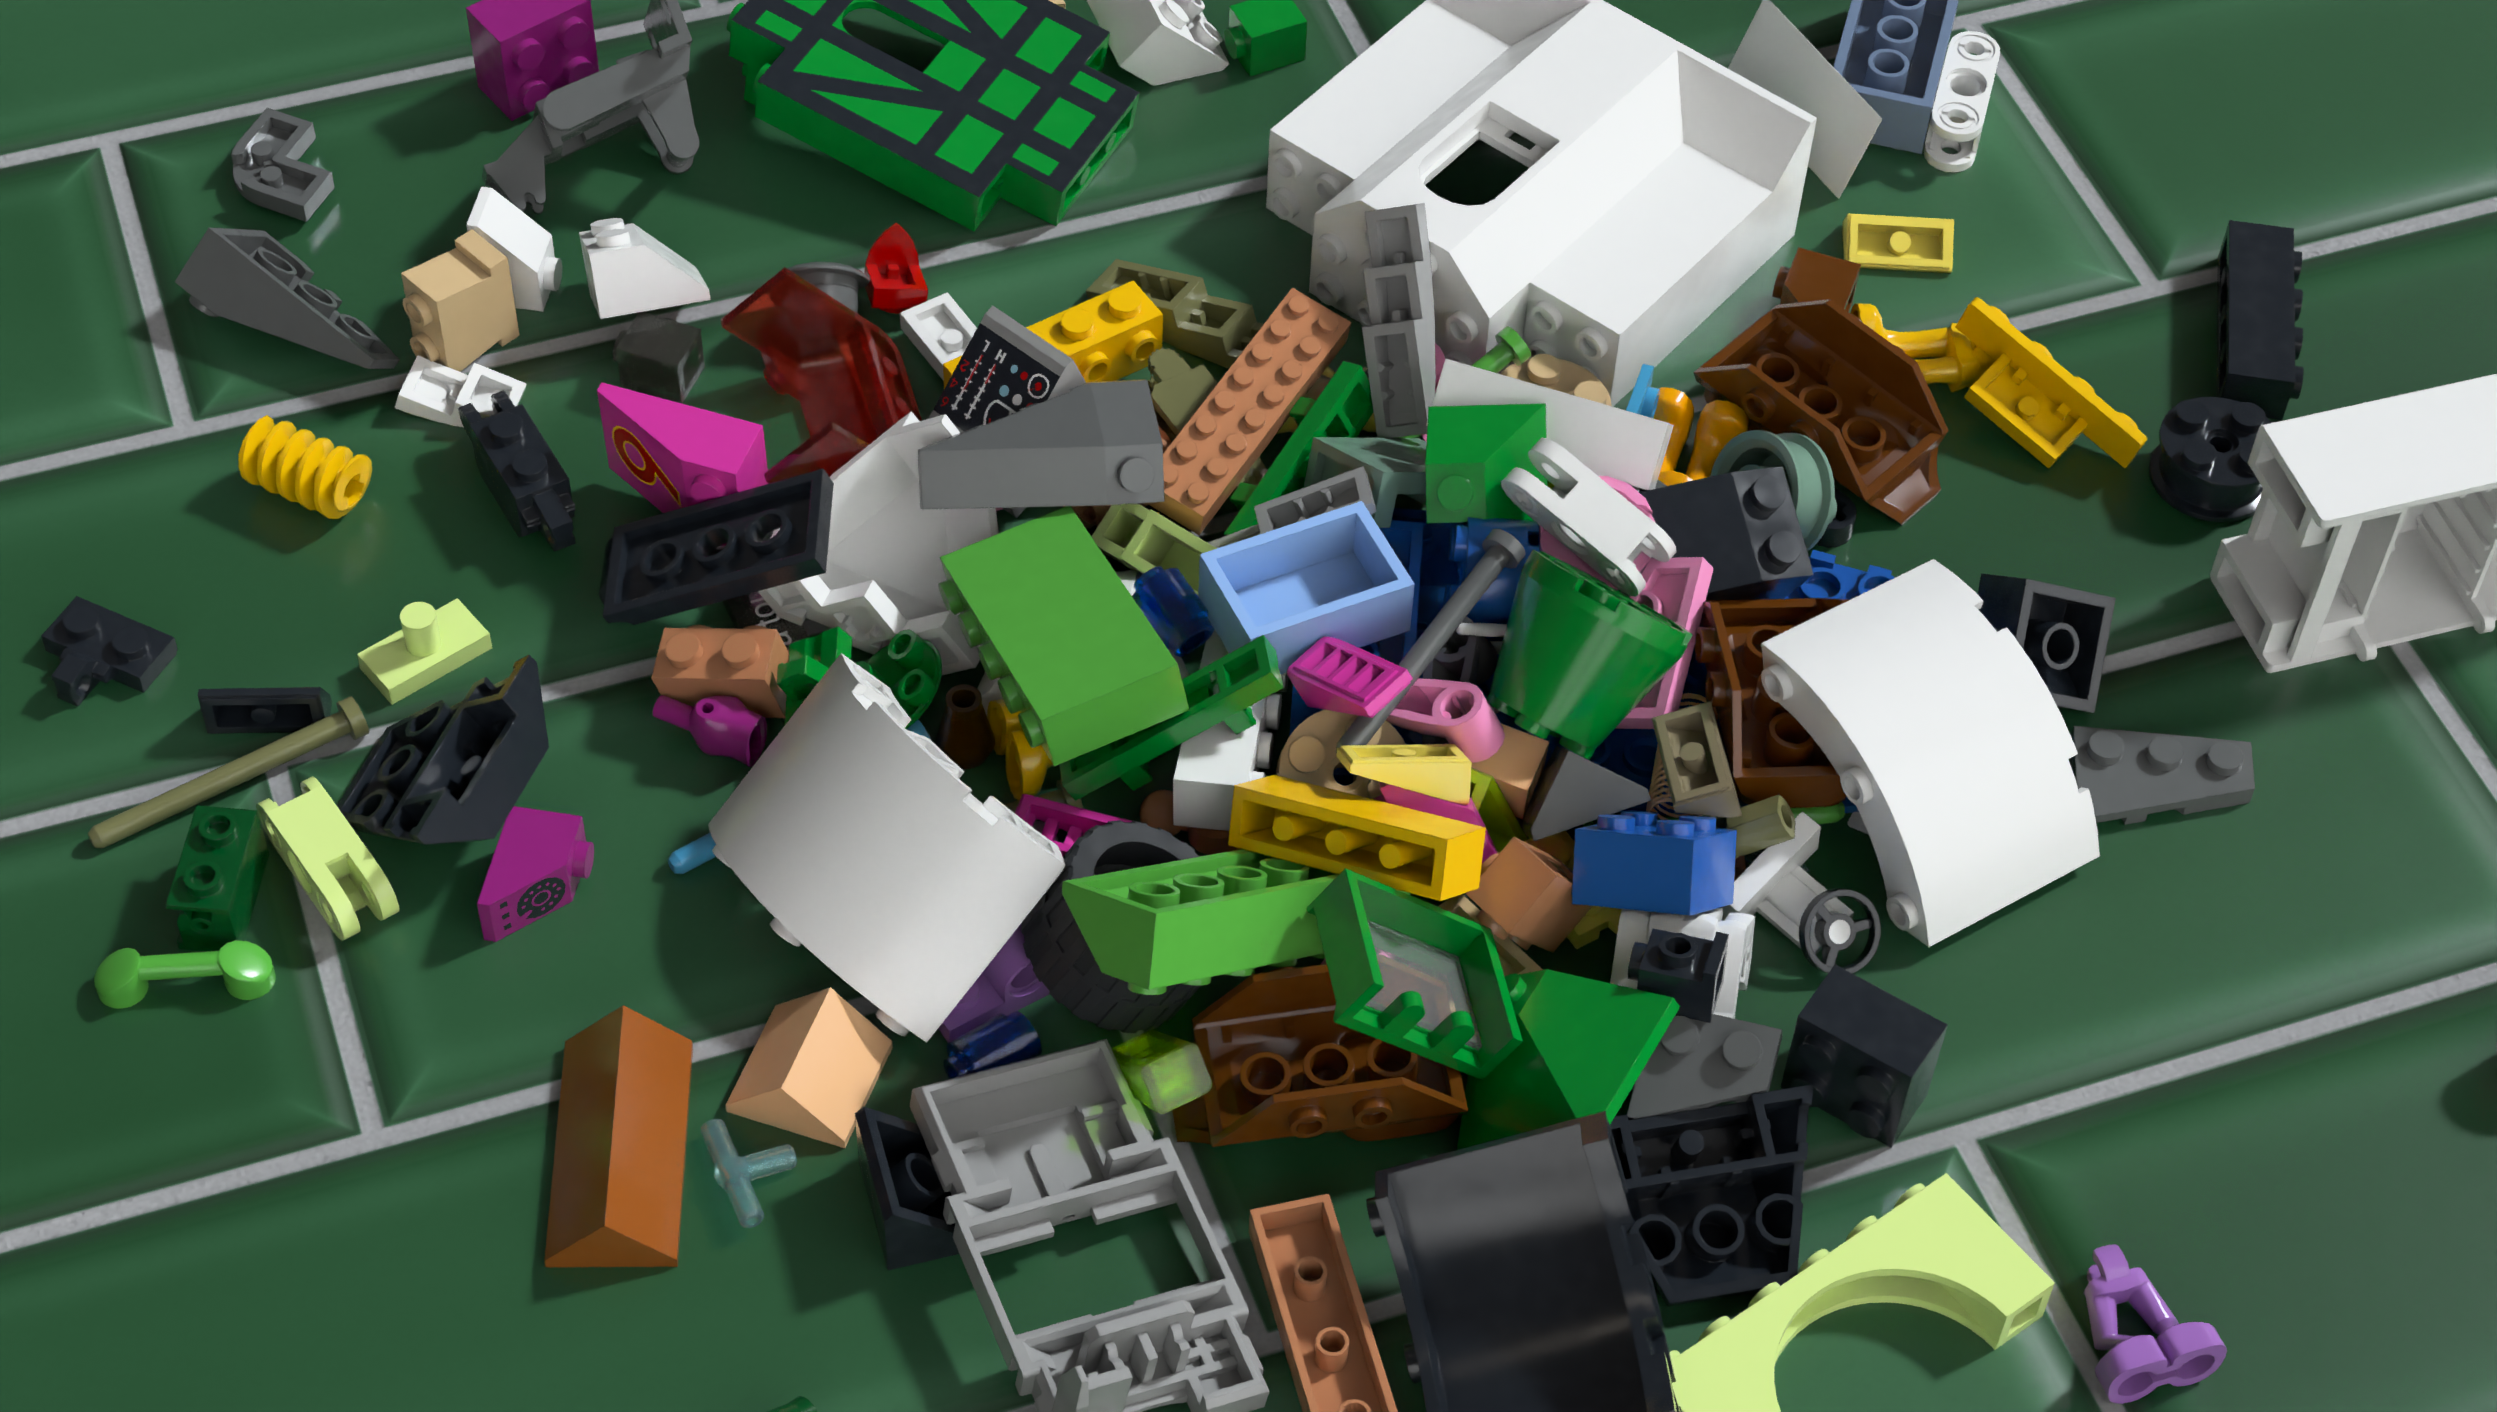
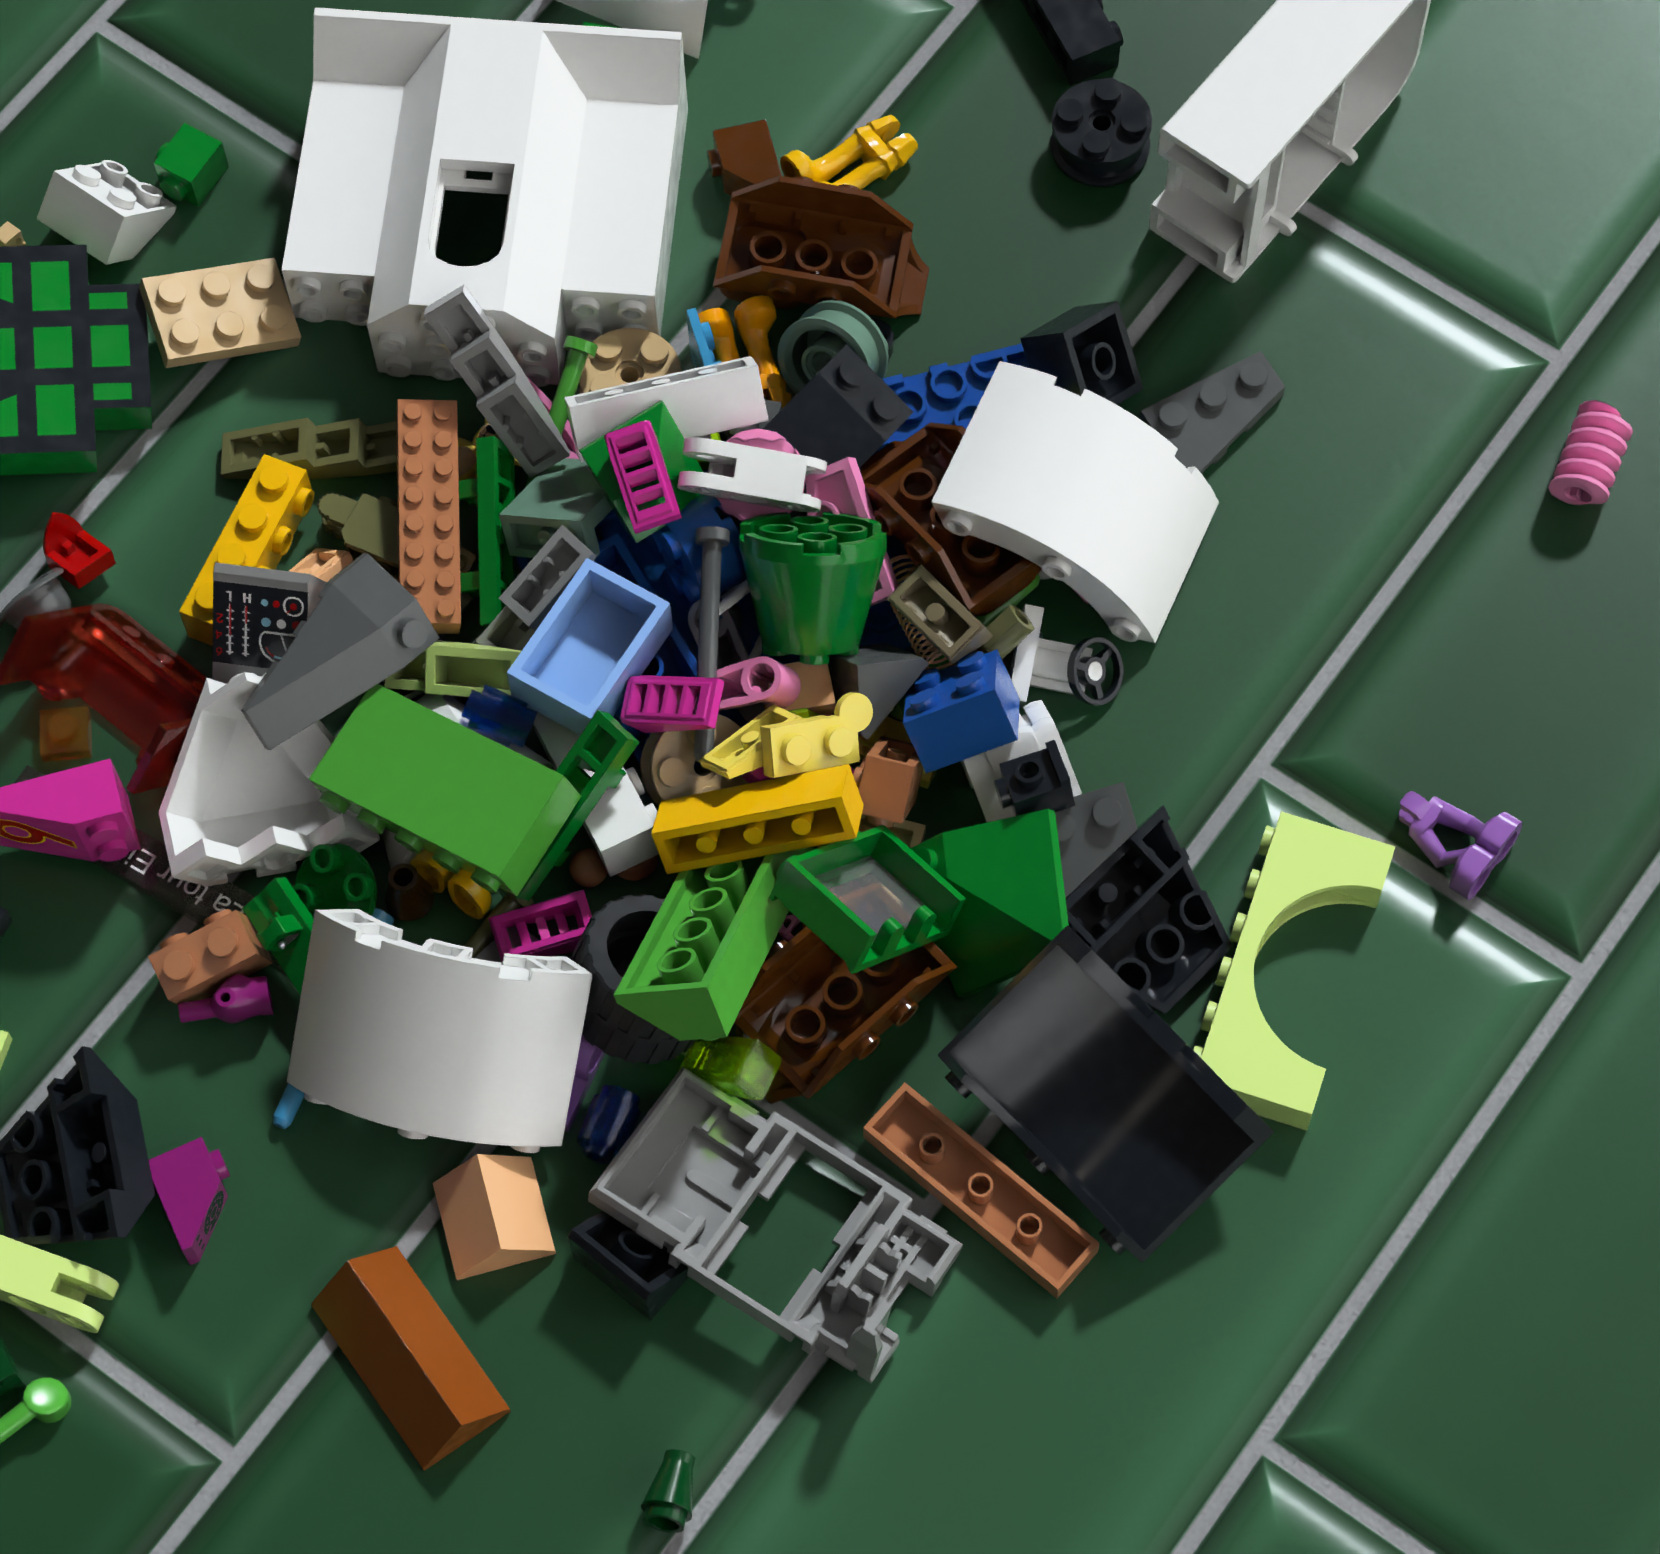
camera: 30 degrees left, 15 degrees up
black hinge [599,469,834,625] -> none
clear light blue piece [700,1119,797,1228] -> none
white plate [900,292,977,381] -> none
black brick [1781,964,1948,1148] -> none
light yellow slope [1842,213,1954,273] -> none
yellow bracket [1955,297,2147,468] -> none
none -> clear orange plate [39,706,92,762]
none -> tan plate [139,257,302,368]
none -> dark pink slope [604,420,682,534]
none -> light yellow hinge [760,692,873,778]

